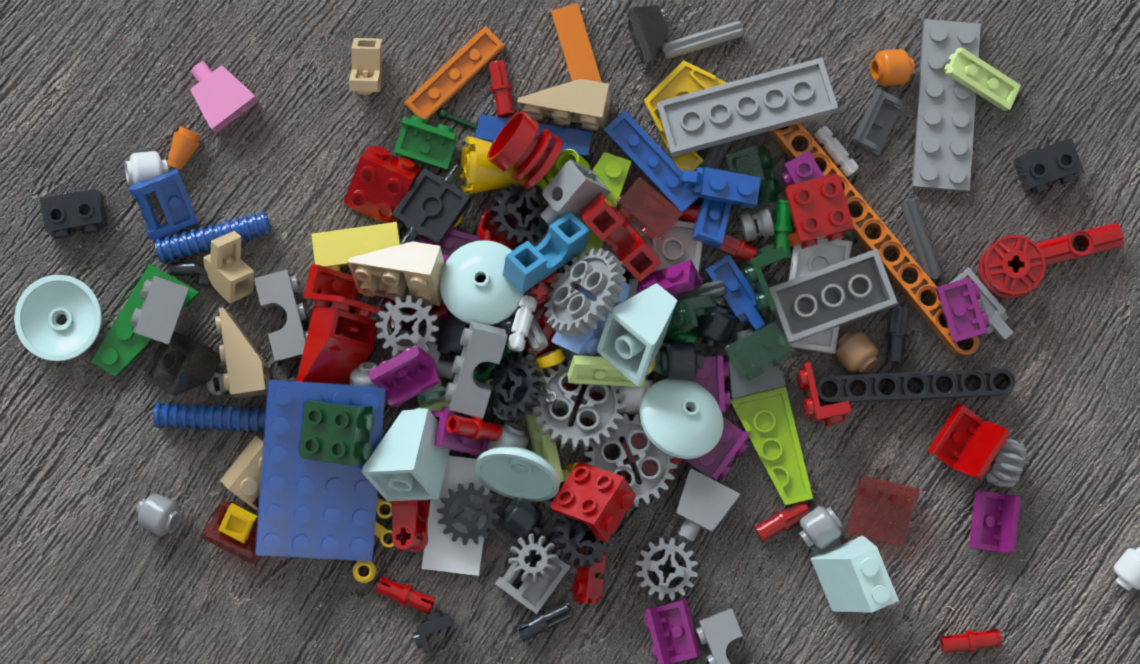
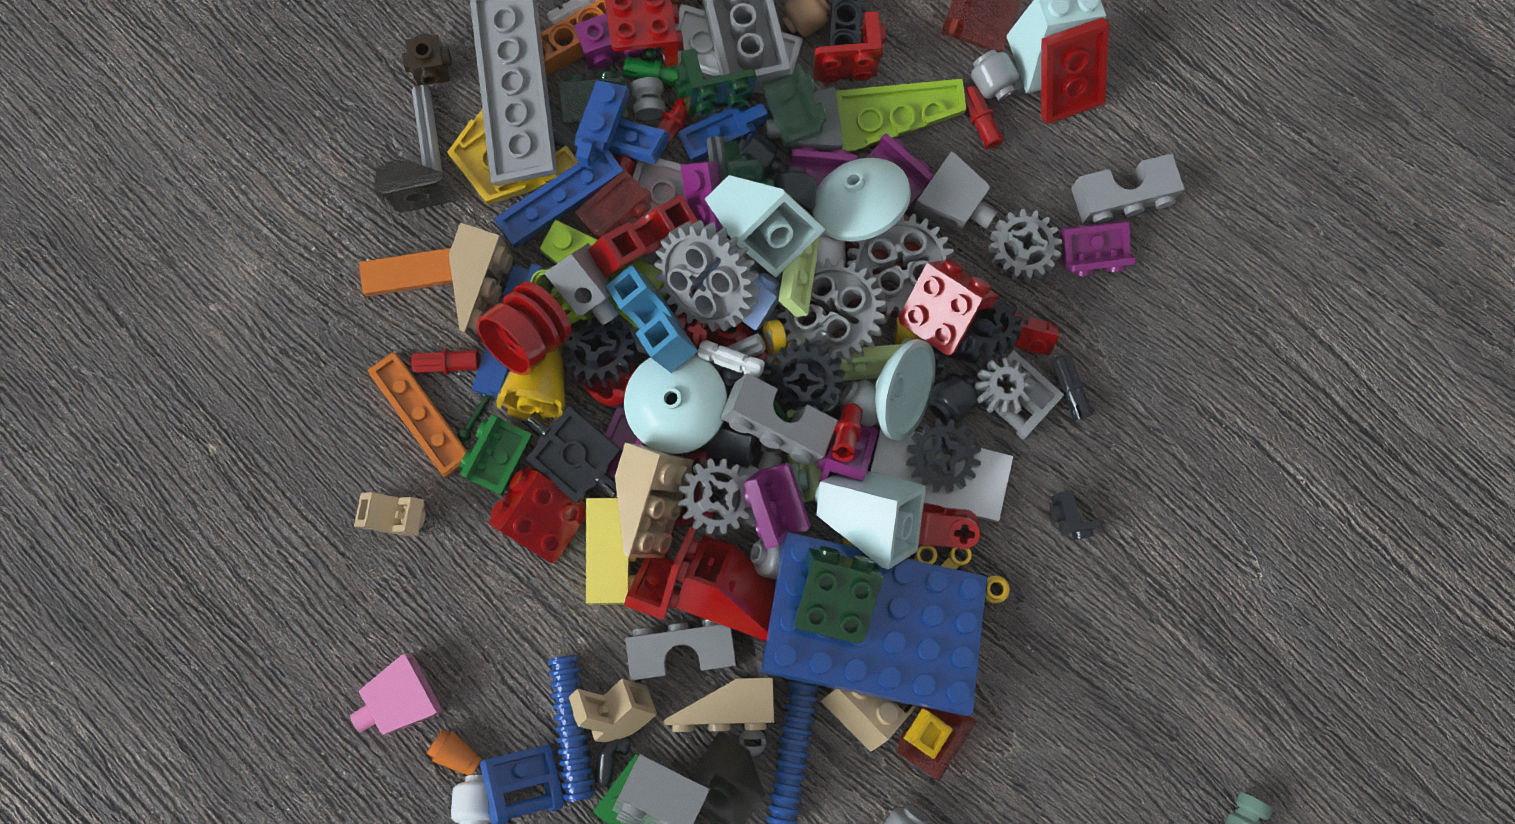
camera: 85 degrees left, 5 degrees down
red pin [375,576,436,615] -> none
none -> dark brown brick [402,34,452,86]
none -> red plate [1041,17,1110,124]

